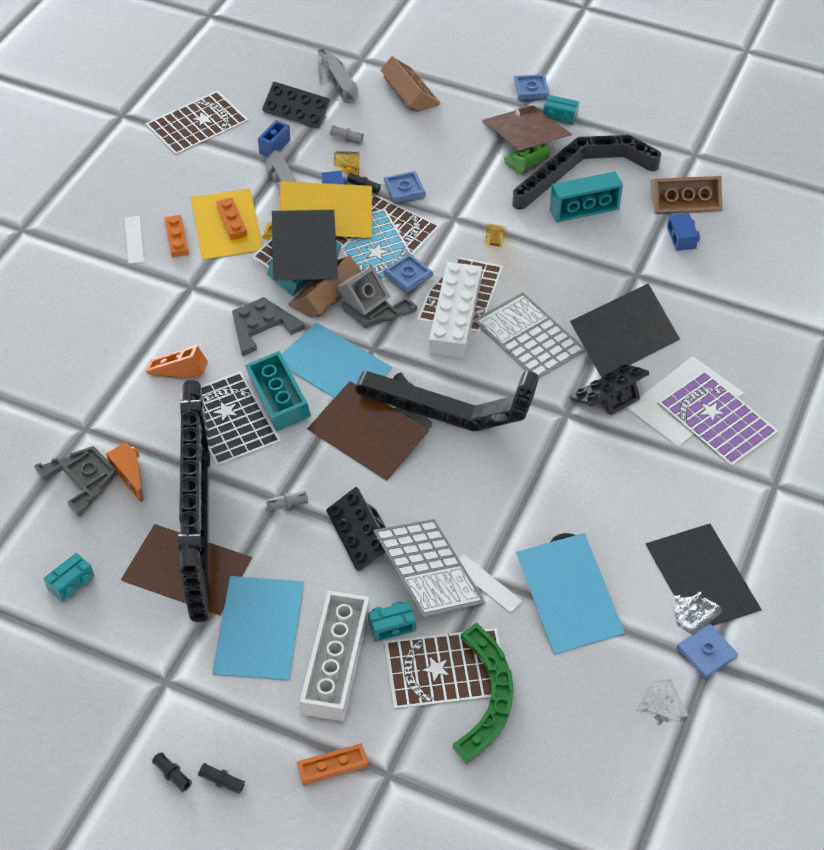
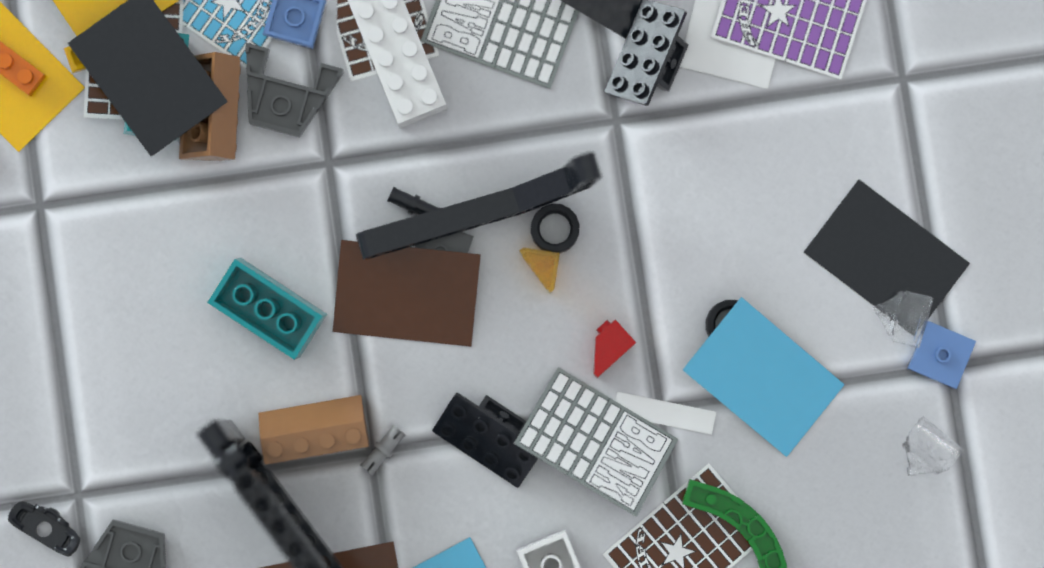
camera: 35 degrees left, 35 degrees up
orange slope [106,442,144,502] -> none
orange slope [146,345,208,378] -> none
sticker [179,371,281,465] -> none
dark grey wing [232,297,305,356] -> none
medium azure sticker [282,322,393,398] -> none
light grey slope [337,266,391,315] -> none
teal brick [368,601,416,642] -> none
none -> black piece [8,502,80,557]
none -> medium nougat slope [258,395,370,465]
none -> clear yellow slope [519,247,560,294]
none -> black tyre [531,204,580,254]
none -> red slope [593,319,636,378]

